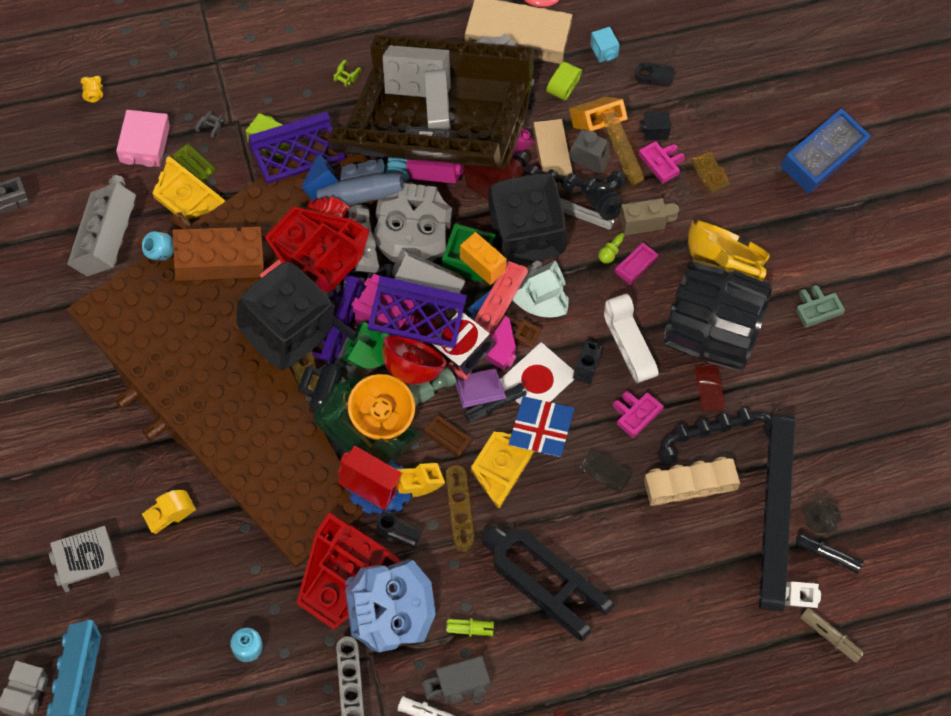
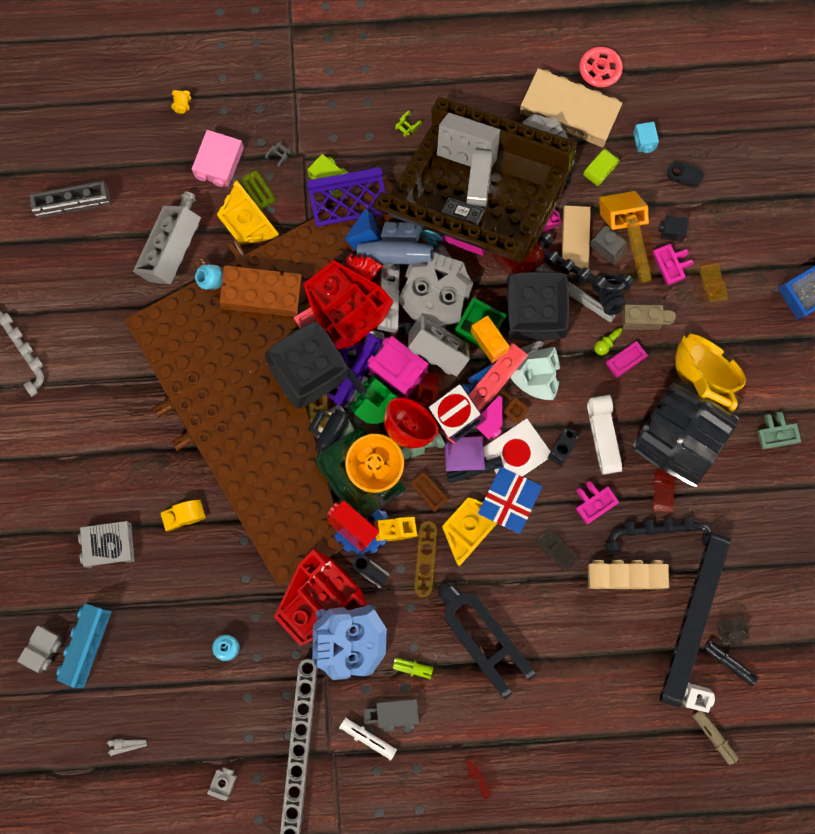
camera: 15 degrees right, 15 degrees up
dark purple fence [368,276,467,349] -> none

